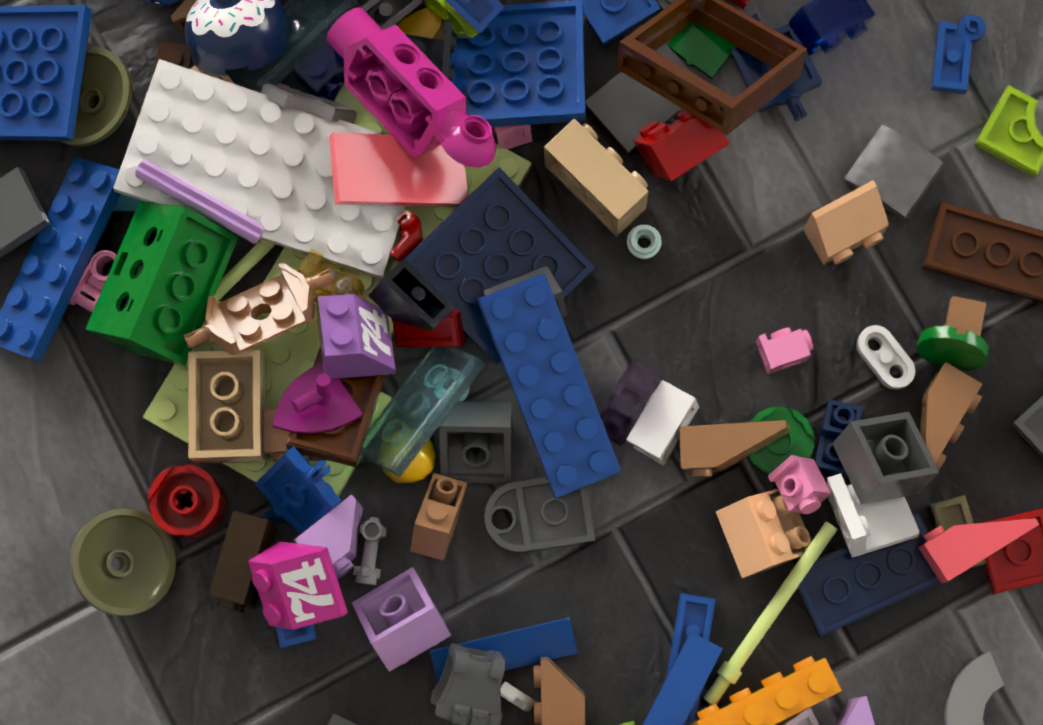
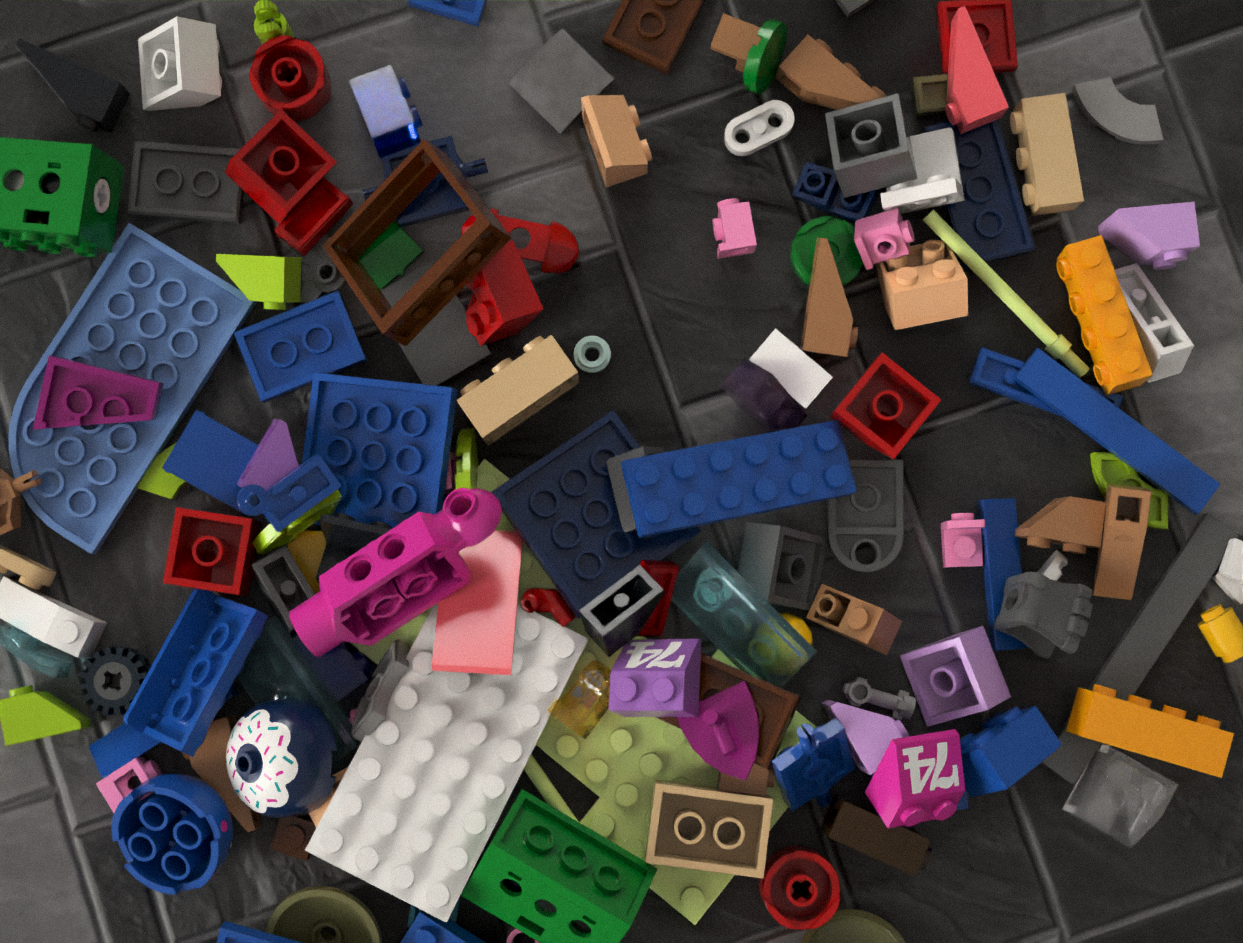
camera: 90 degrees left, 5 degrees up
lavender axle [135,160,264,243] -> none
medium nougat plate [184,263,335,355] -> none
none -> lime tile [455,428,479,489]
none -> red piece [462,209,579,274]
none -> red slope [829,352,941,459]
none -> bright pink bracket [941,513,985,568]
none -> blue brick [960,706,1062,797]
none -> tan brick [1010,93,1084,216]

